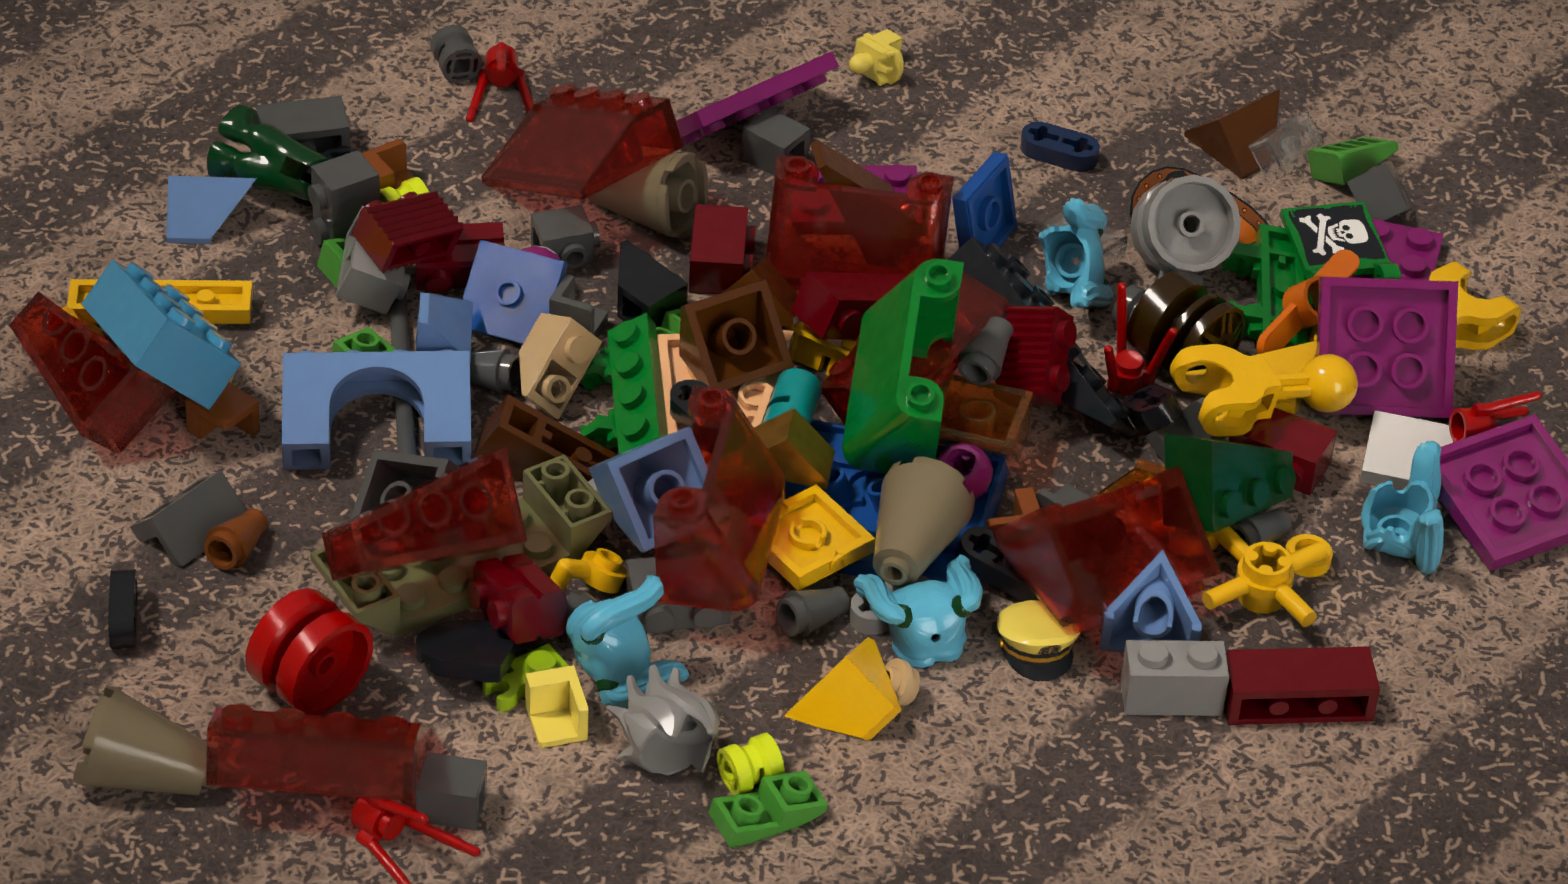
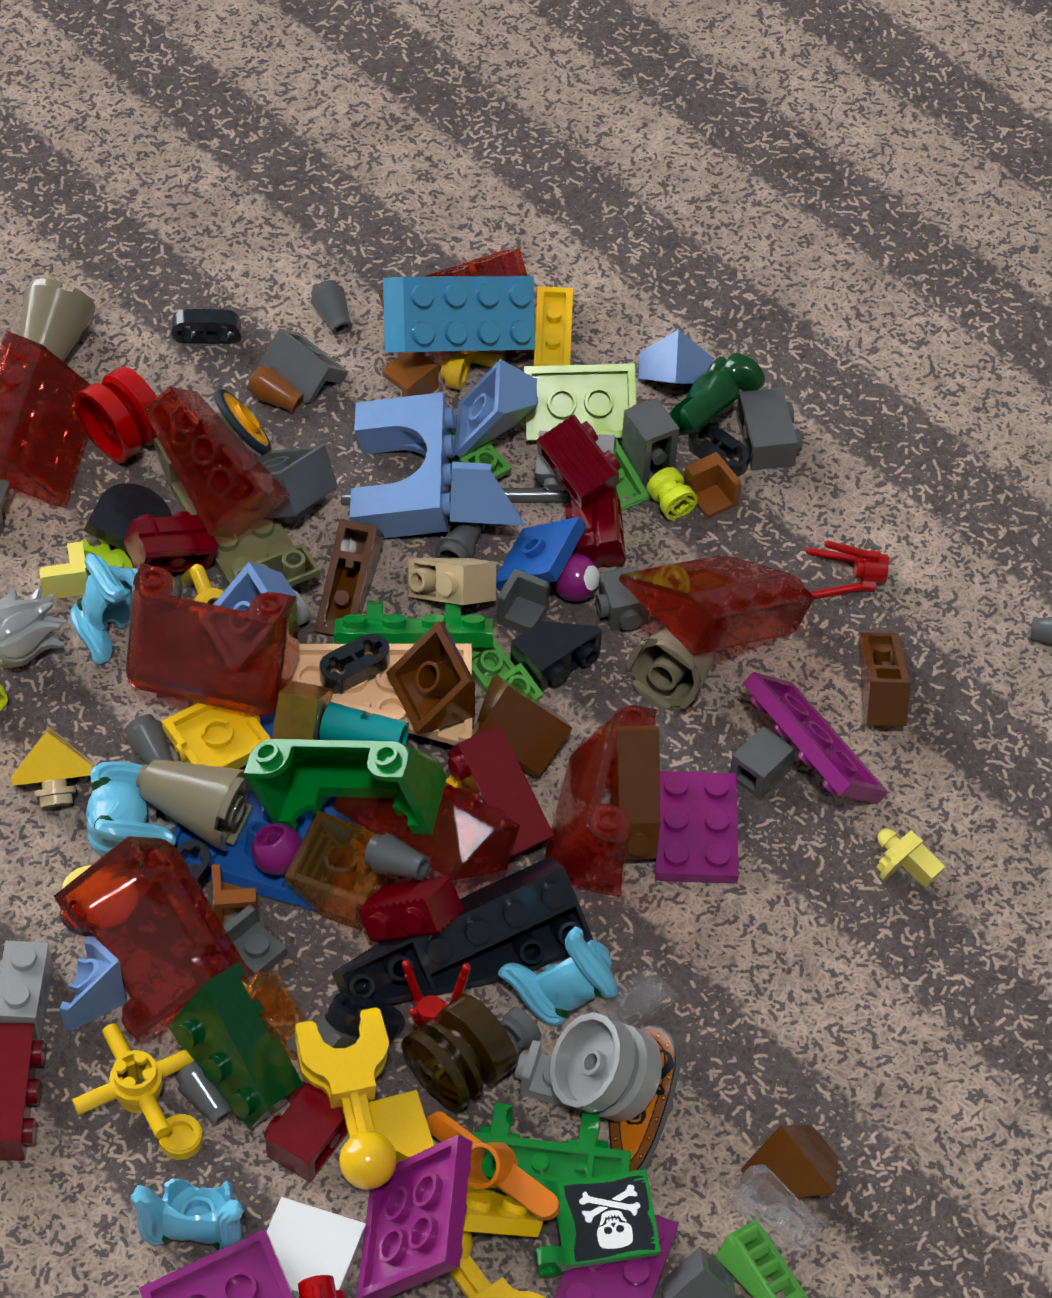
camera: 95 degrees right, 10 degrees up
dark grey wheel [430,25,482,83] -> none
dark red brick [689,204,756,295] -> none
blue tile [952,152,1018,248] -> none
dark blue beam [1020,122,1100,172] -> none
none -> wheel [214,388,272,455]
none -> dark grey cone [311,280,353,335]
none -> medium blue slope [455,359,538,458]
none -> plate [523,363,636,442]
none -> reddish brown slope [859,632,911,729]

